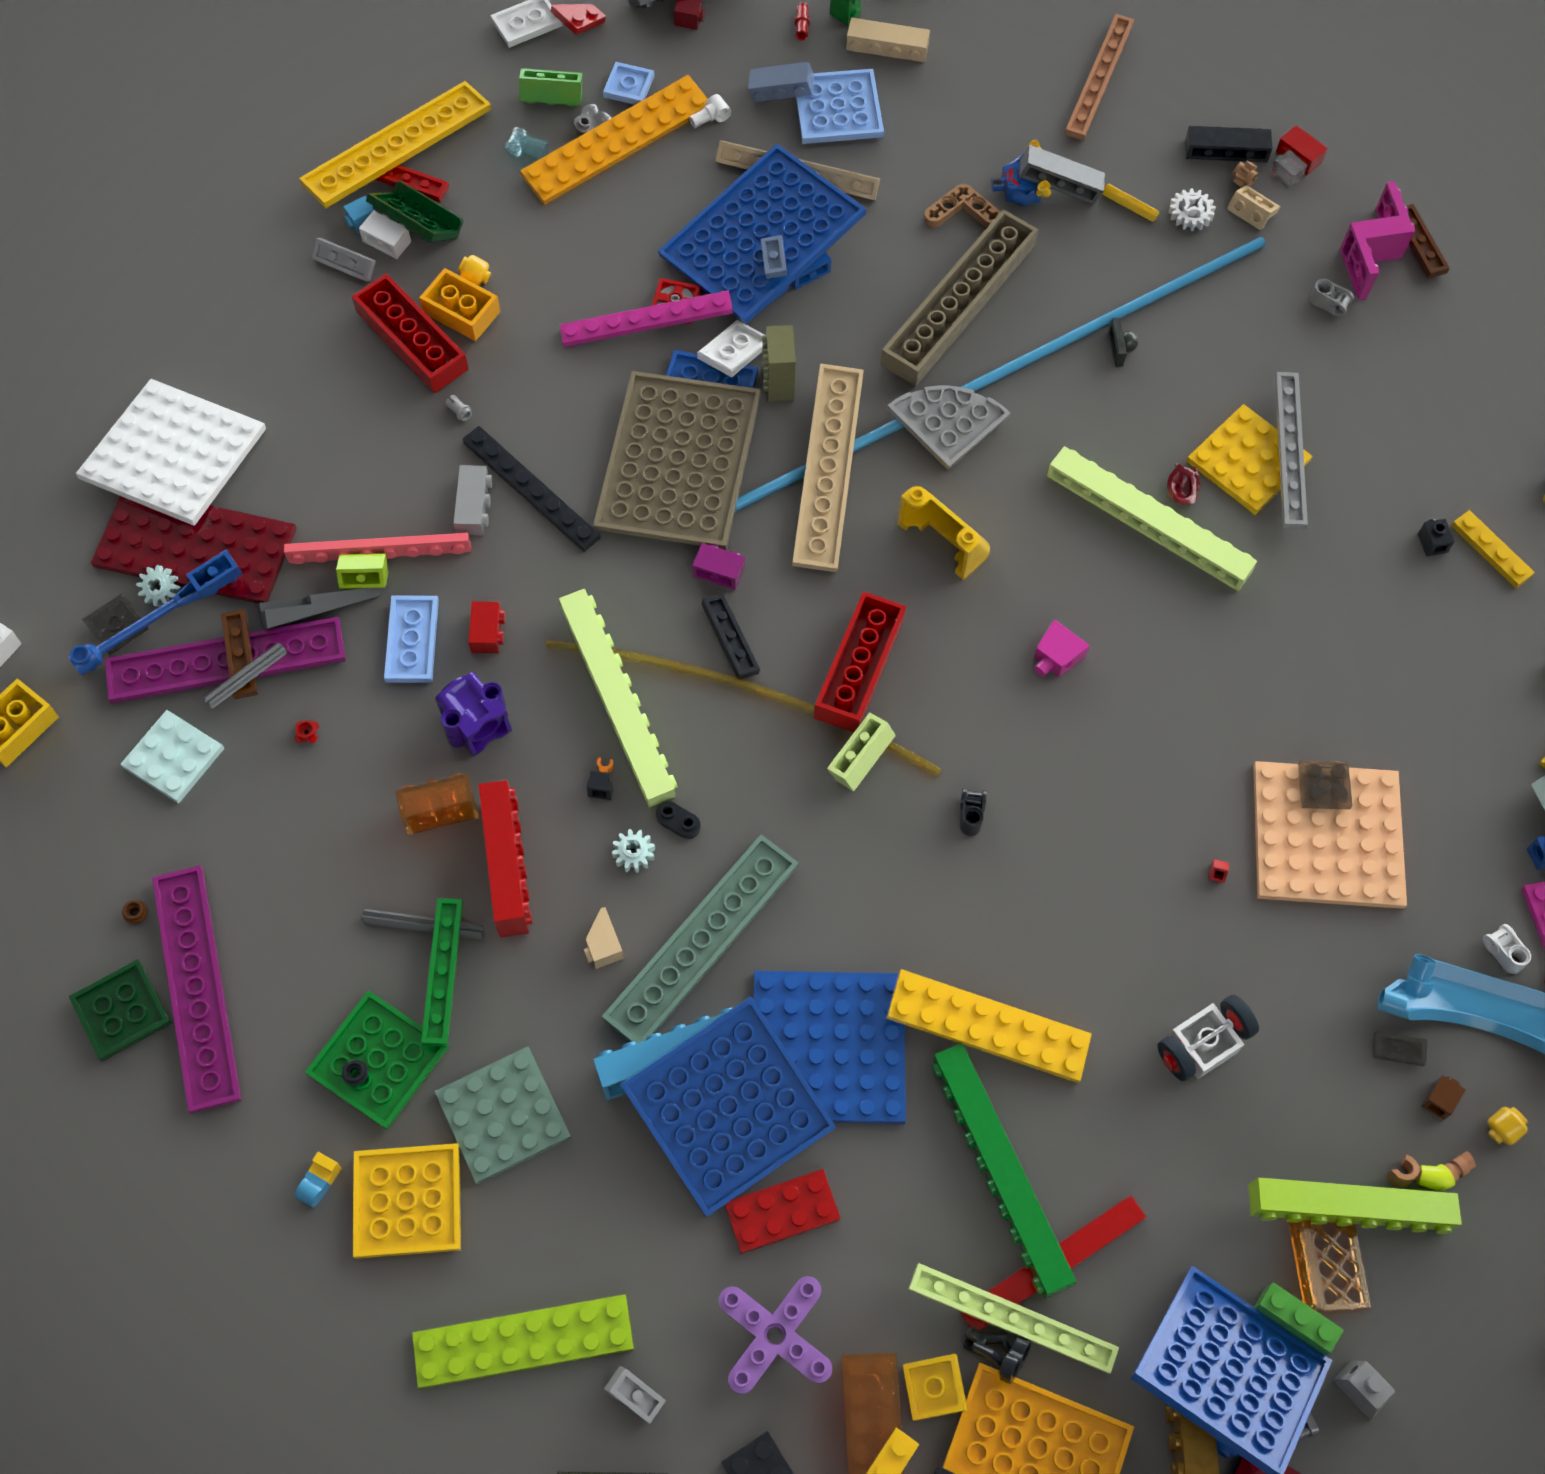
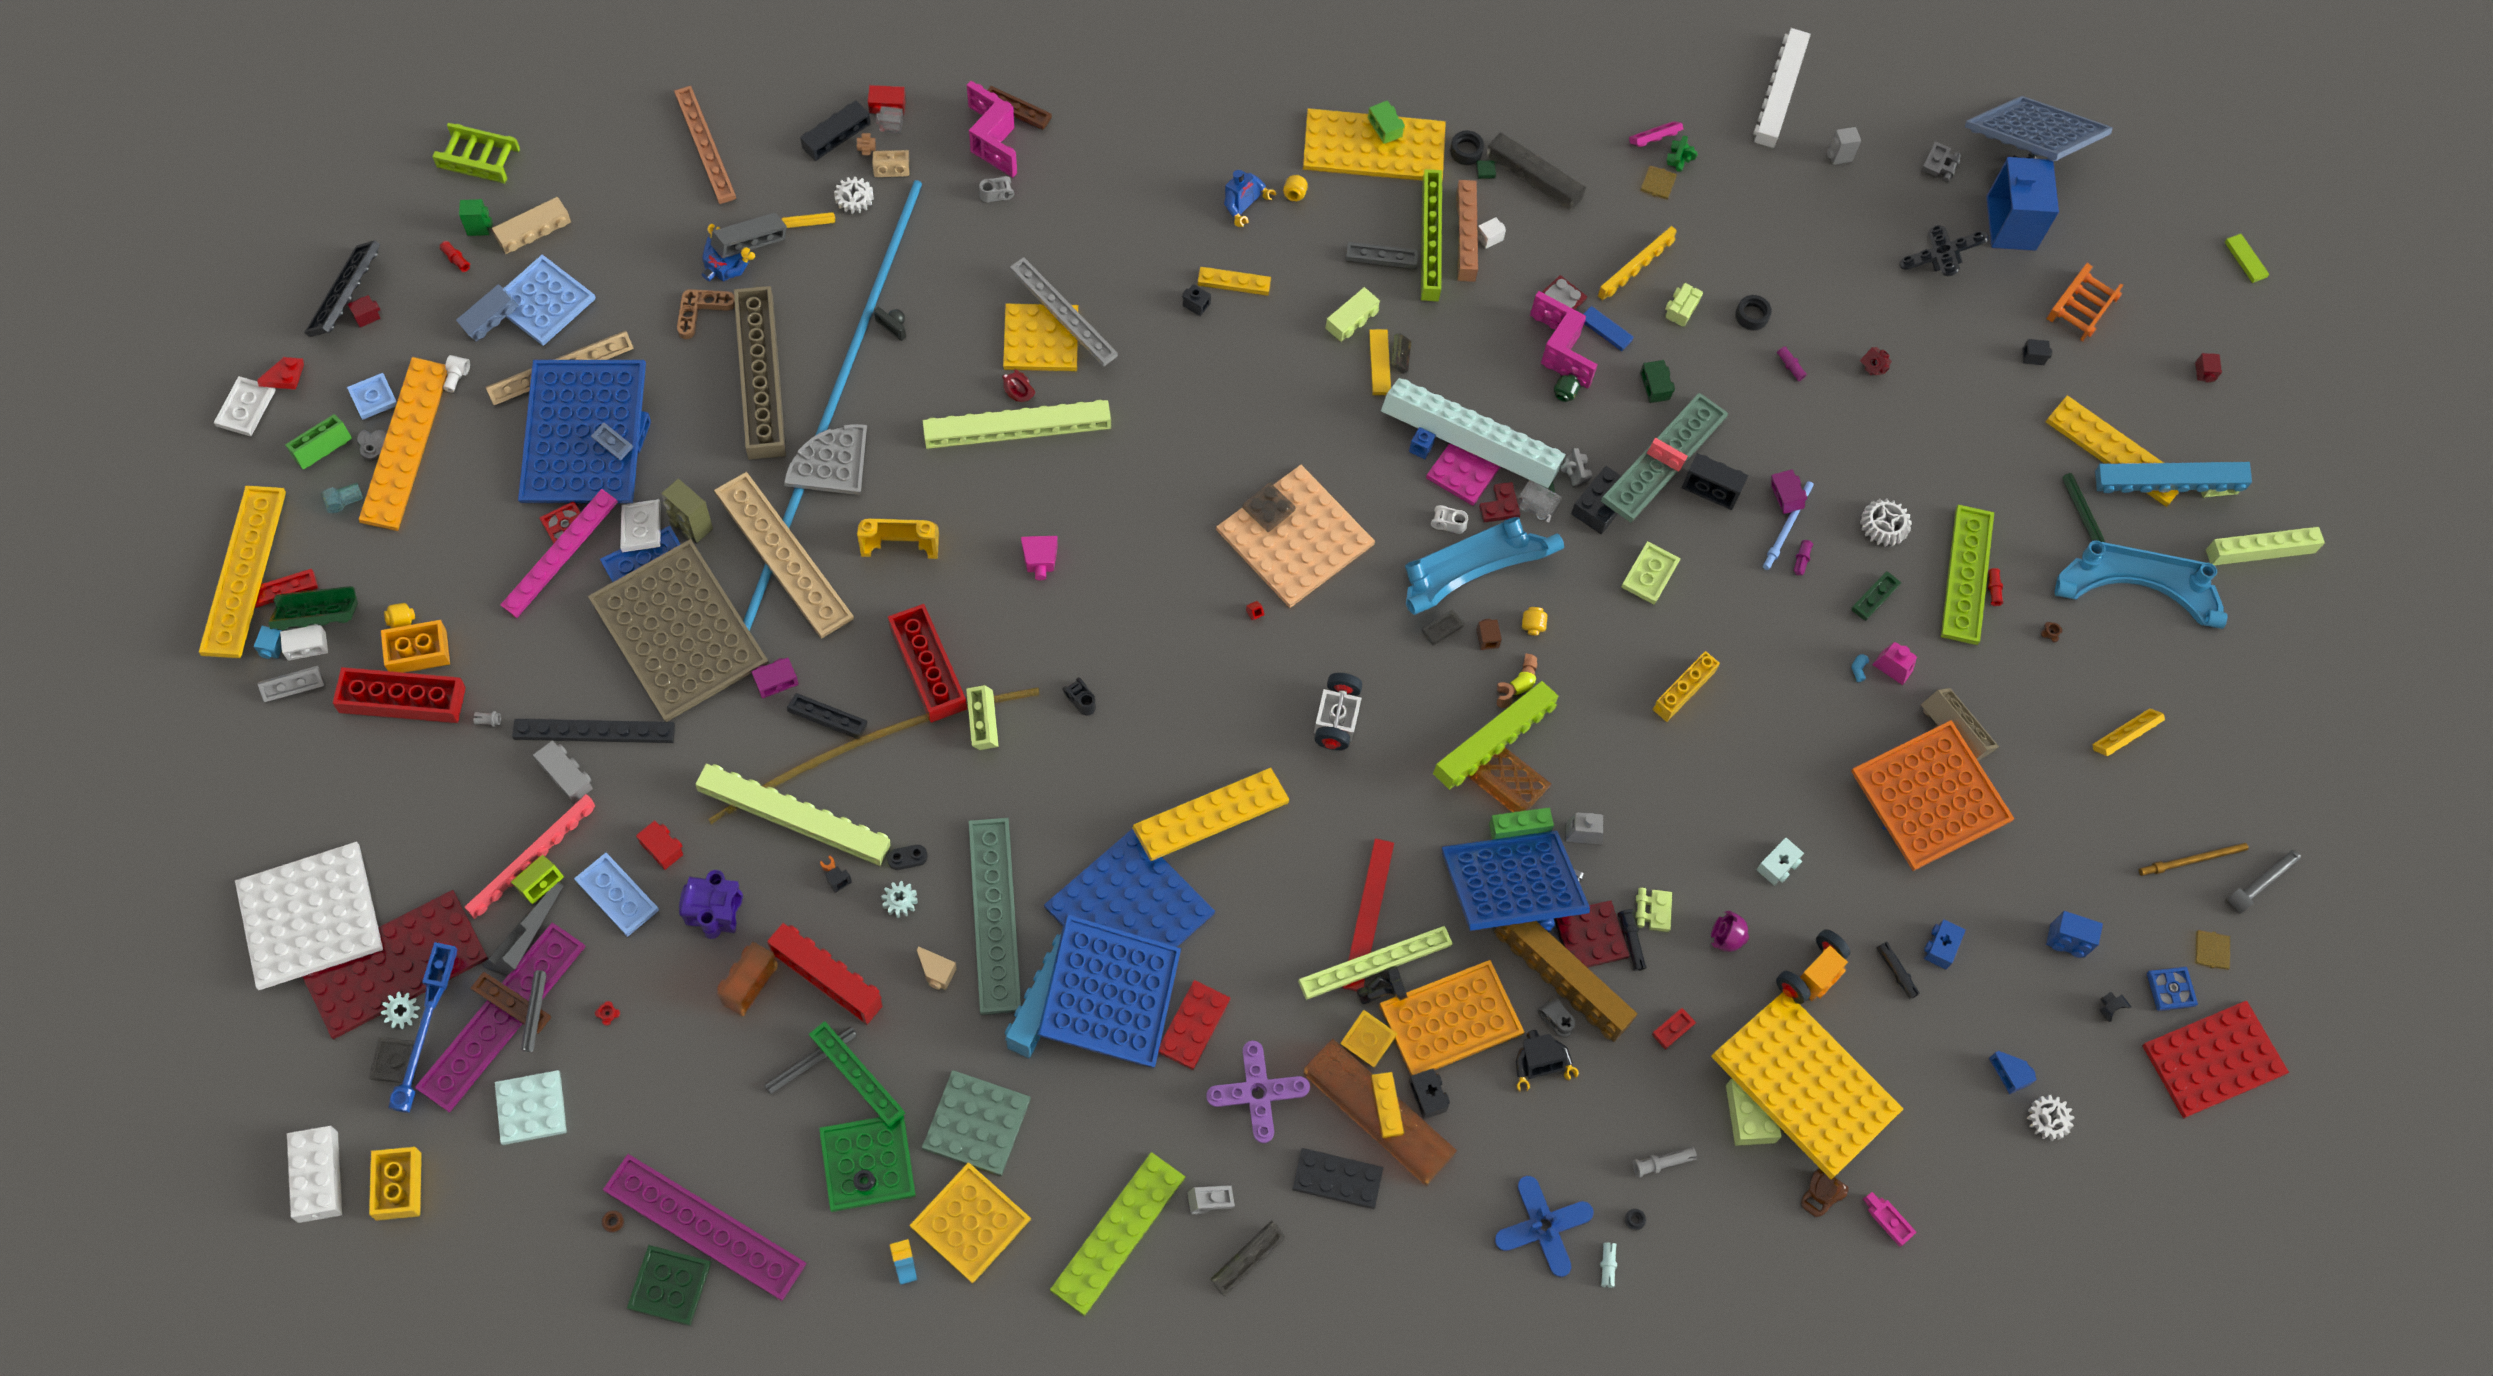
camera: 50 degrees left, 0 degrees up
green brick [931,1043,1077,1299] -> none

